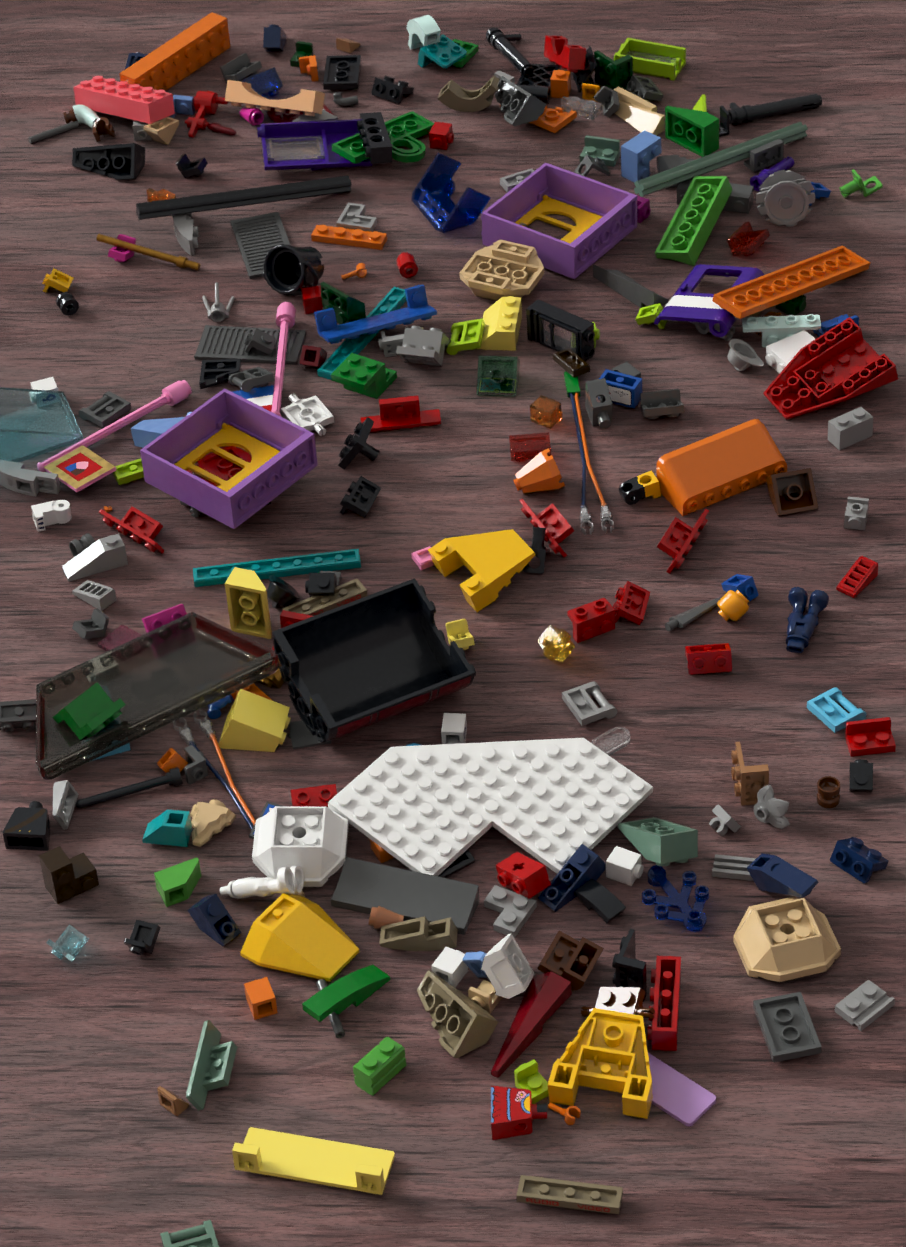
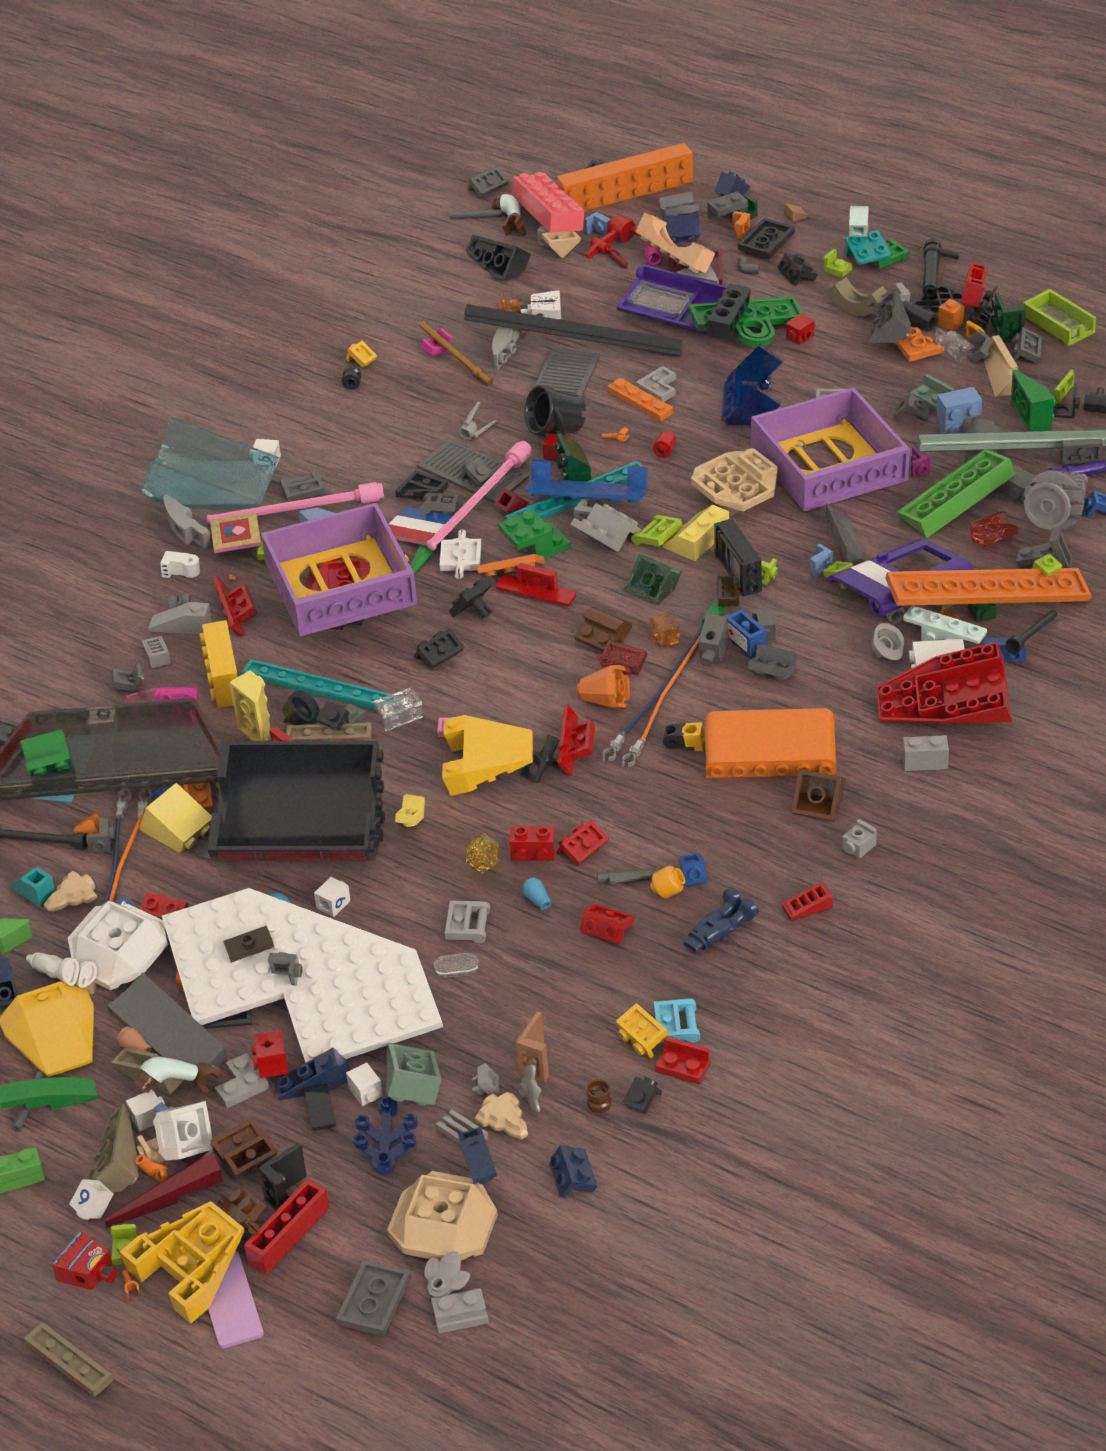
camera: 30 degrees right, 0 degrees up
black bracket [176,154,208,178] -> none
red bracket [657,509,709,574] -> none
none -> white brick [69,1179,114,1220]
none -> piece [134,1057,223,1094]
none -> orange arm [135,1154,169,1182]
none -> yellow brick [200,620,238,708]
none -> dark brown plate [223,925,275,963]
none -> dark grey bracket [268,952,303,986]
none -> clear bracket [373,687,423,731]
none -> light grey plate [424,1252,471,1298]
none -> dark grey bracket [467,166,509,198]
none -> tan rock [475,1092,528,1140]
none -> orange wing [477,554,545,577]
none -> white torso [520,290,561,319]
none -> dark azure cone [522,877,552,911]
none -> reddish brown brick [574,607,633,655]
none -> yellow bracket [616,1003,669,1059]
none -> dark grey bracket [707,191,748,218]
none -> medium blue bracket [810,543,833,578]
none -> lime bracket [823,249,852,278]
none -> black piece [1005,610,1058,654]
none -> dark grey bracket [1016,528,1073,568]
none -> lime bracket [1032,554,1062,576]

